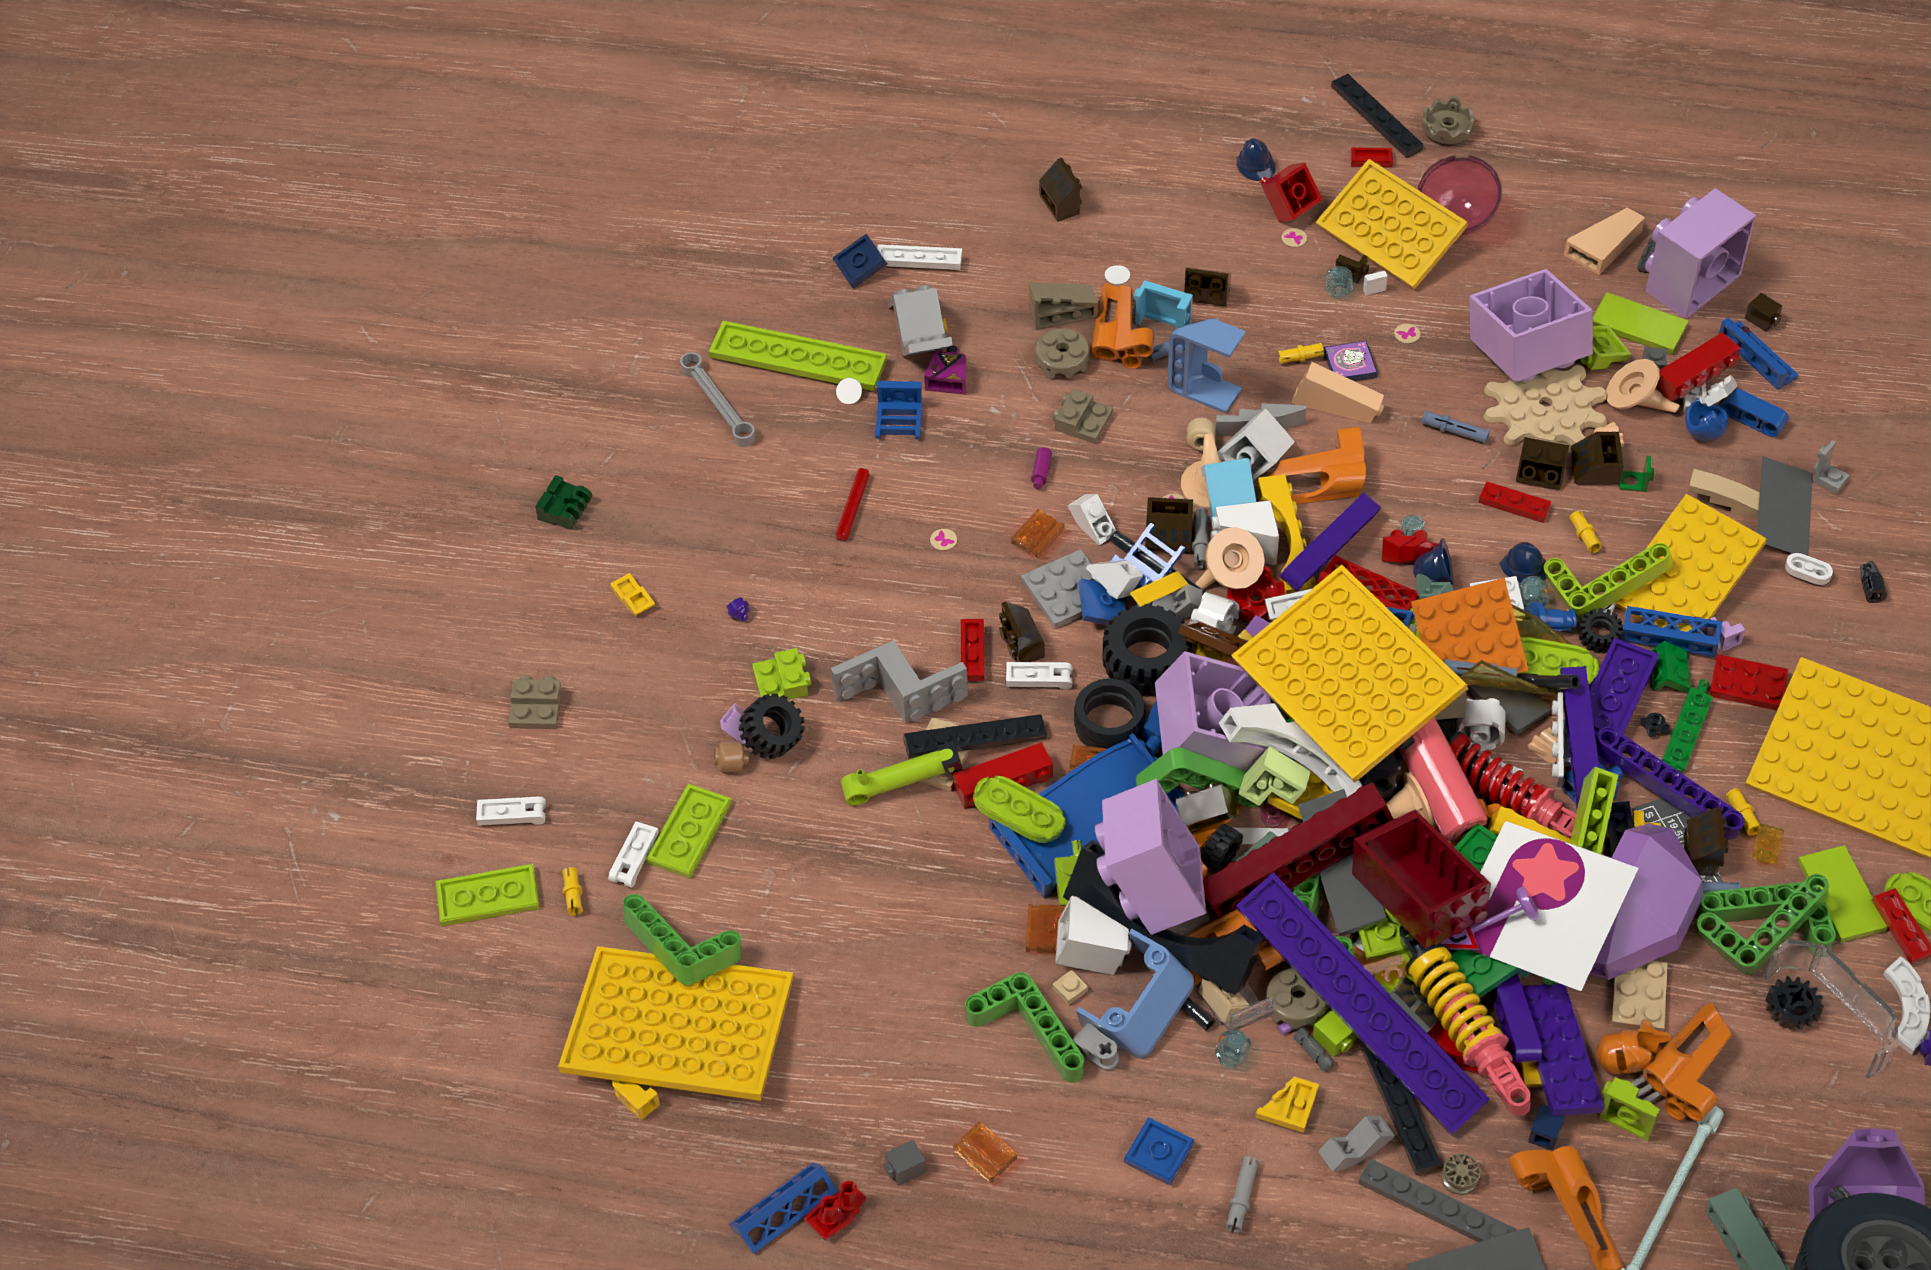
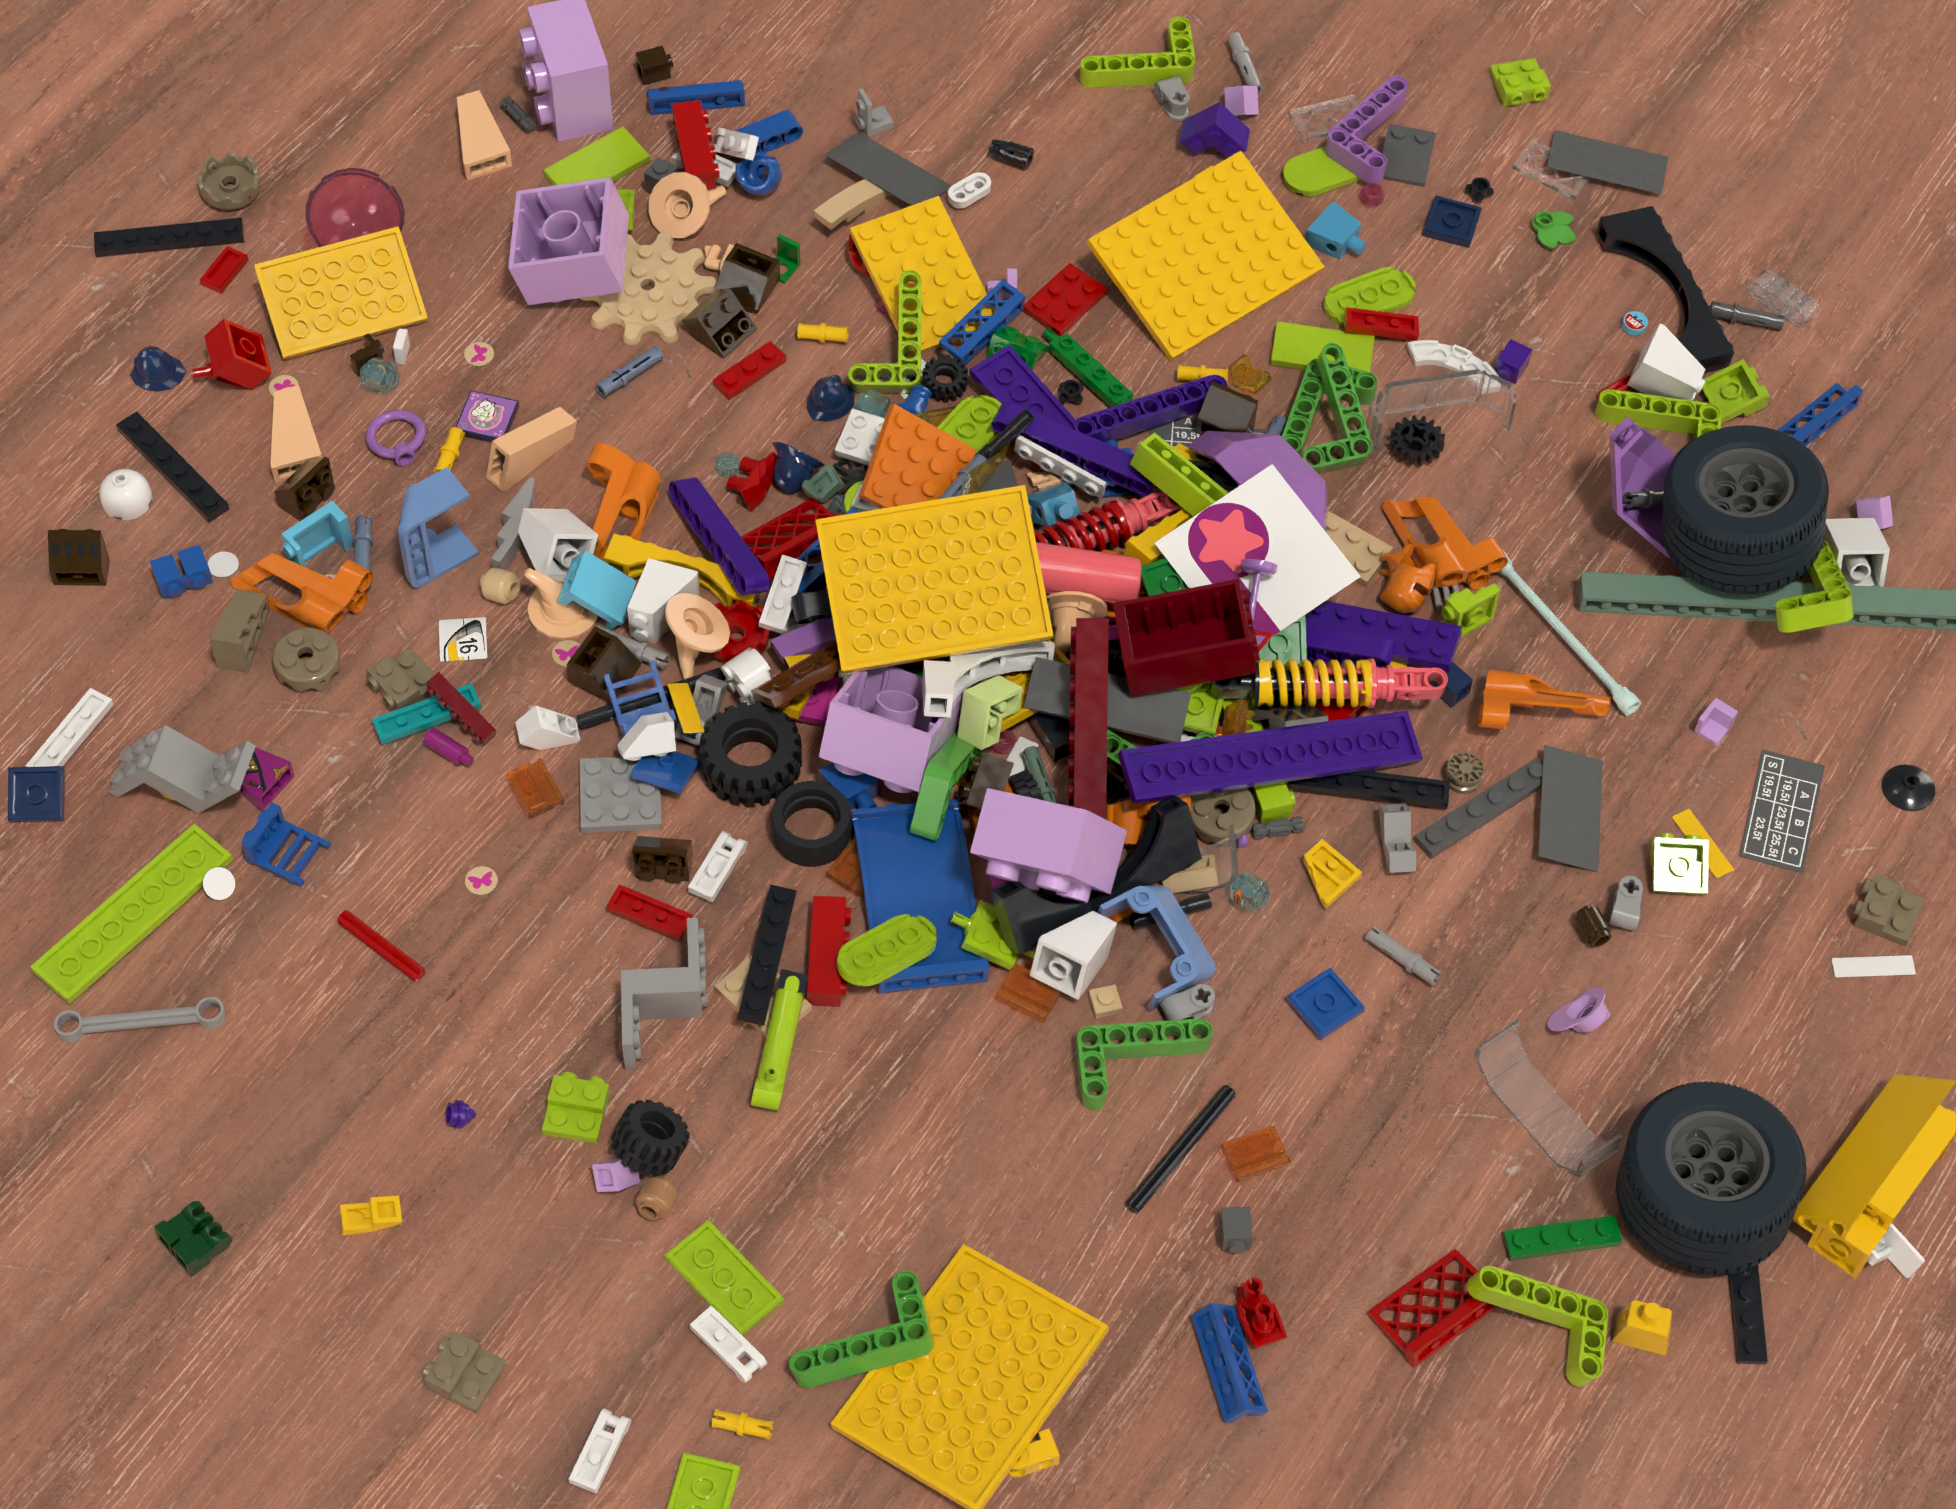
camera: 70 degrees left, 5 degrees up
none -> white cylinder [99,469,153,520]
none -> black plate [116,411,230,523]
none -> blue piece [150,544,213,599]
none -> light nougat slope [270,385,322,483]
none -> medium lavender piece [366,410,426,466]
none -> teal plate [372,683,482,745]
none -> dark red piece [426,672,496,746]
none -> sticker [439,617,487,662]
none -> dark azure torso [1027,481,1080,526]
none -> black axle [1126,1085,1236,1213]

